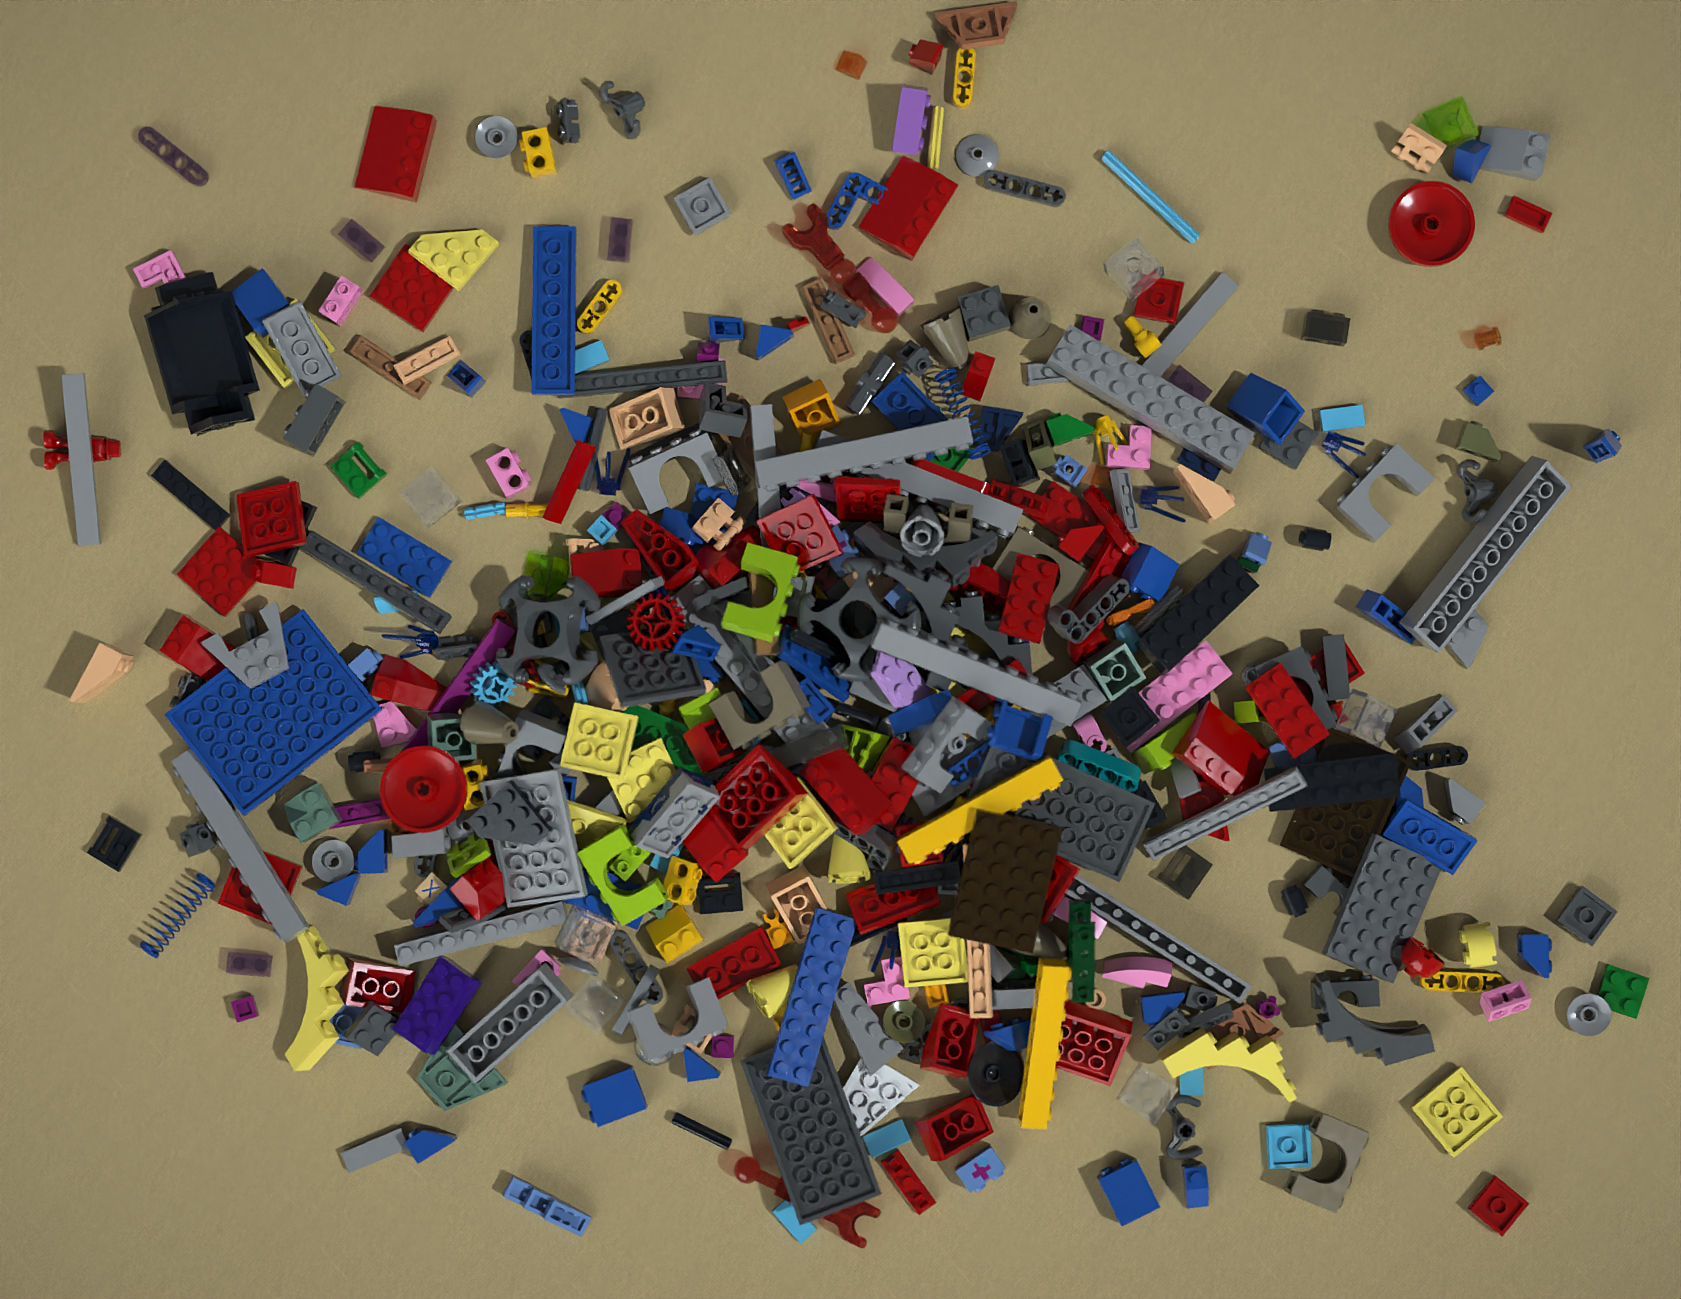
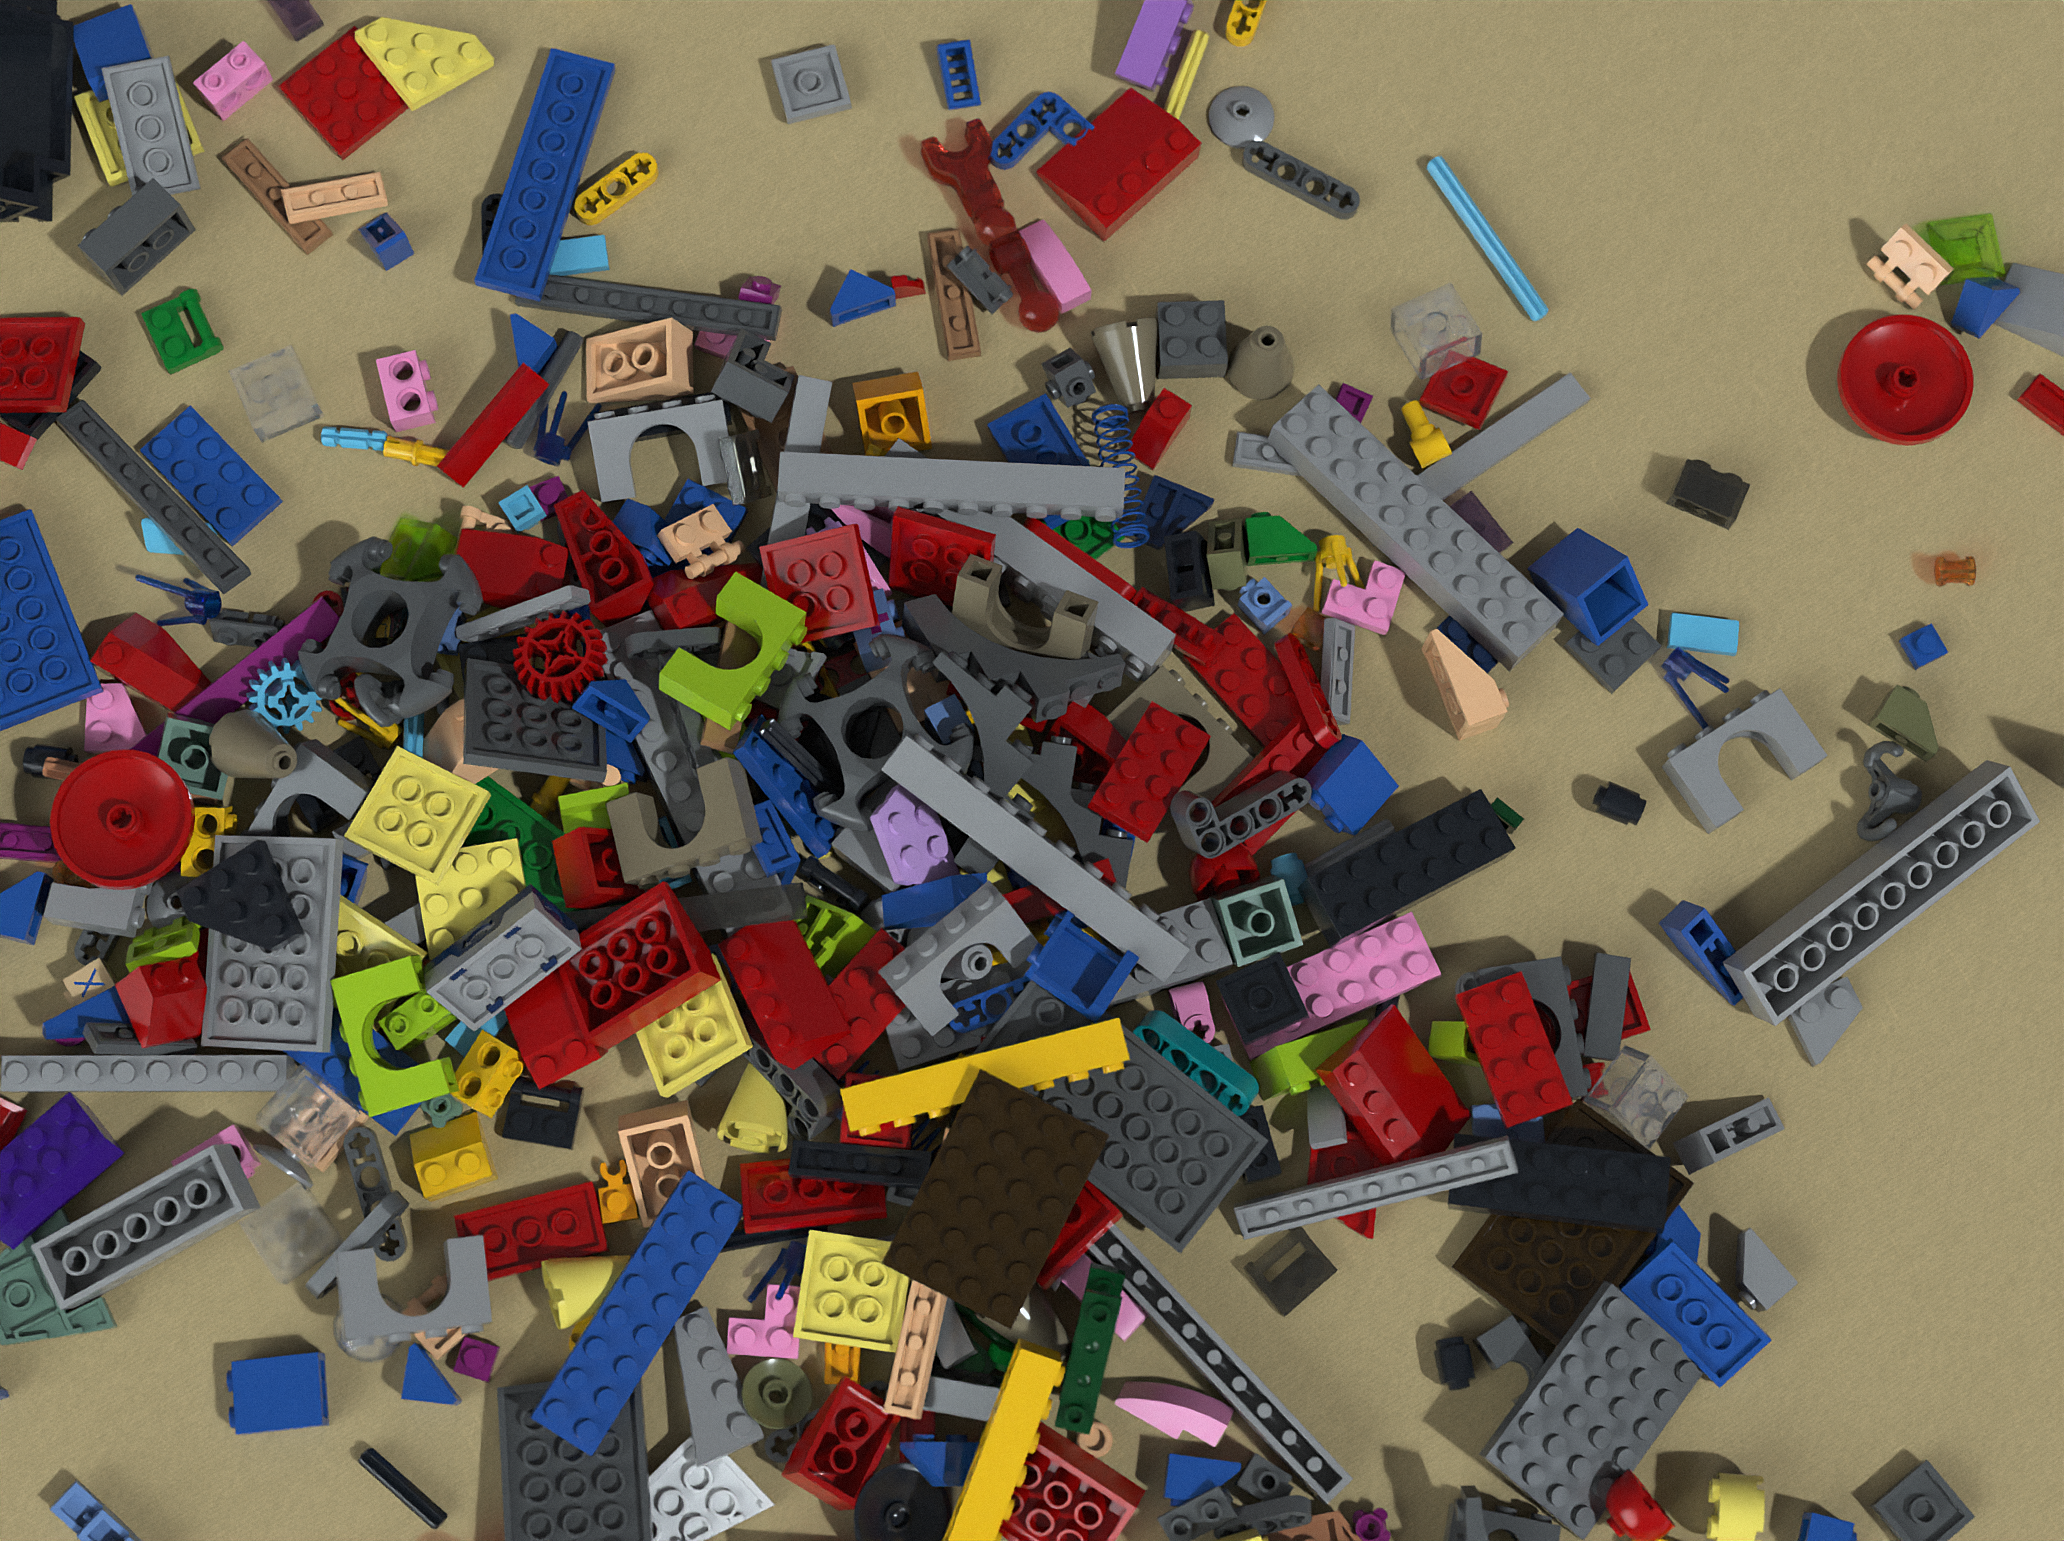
camera: 10 degrees right, 10 degrees down
medium blue brick [348,648,384,682] -> none
clear purple plate [607,217,633,263] -> none
blue slope [708,317,744,343] -> none
dark grey piece [844,352,895,416] -> none
light grey cone [900,504,944,557] -> none
red slope [1057,524,1105,562] -> none
orange piece [1105,599,1154,626] -> none
clear blue plant [1139,486,1186,523] -> none
medium blue slope [1239,532,1272,566] -> none
black beam [1405,746,1468,771] -> none

